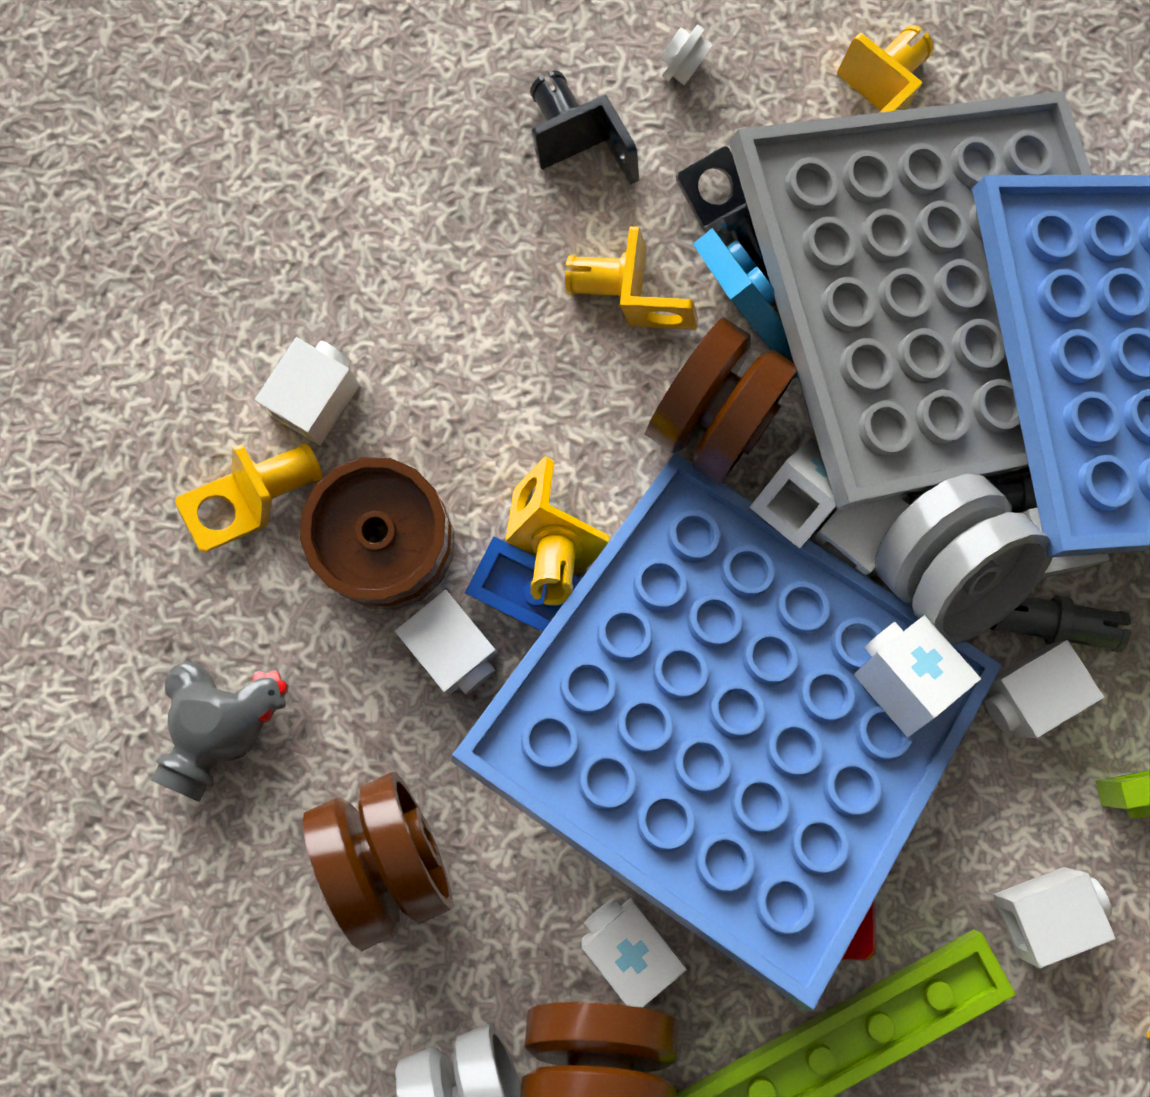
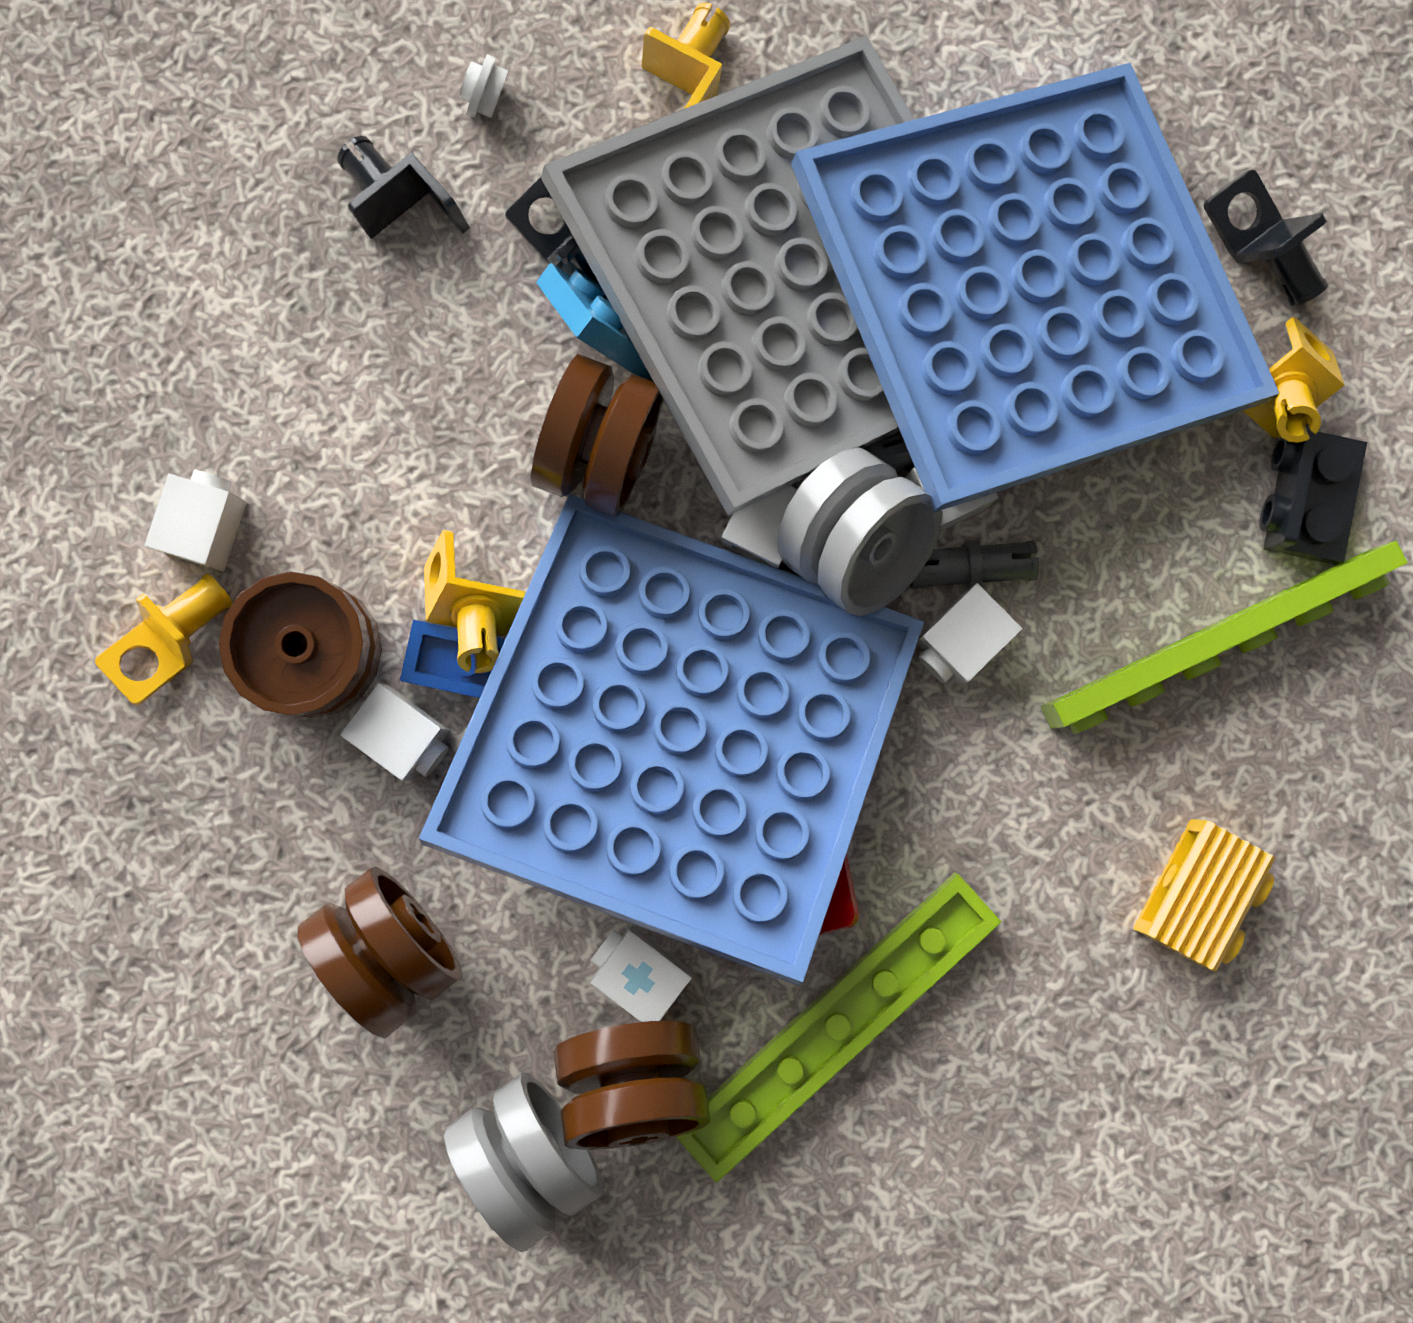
camera: 20 degrees left, 5 degrees up
dark grey animal [151,661,289,802] -> none
yellow bracket [565,226,698,330] -> none
white brick [749,438,837,549] -> none
white brick [854,615,981,738] -> none
white brick [992,867,1116,968] -> none

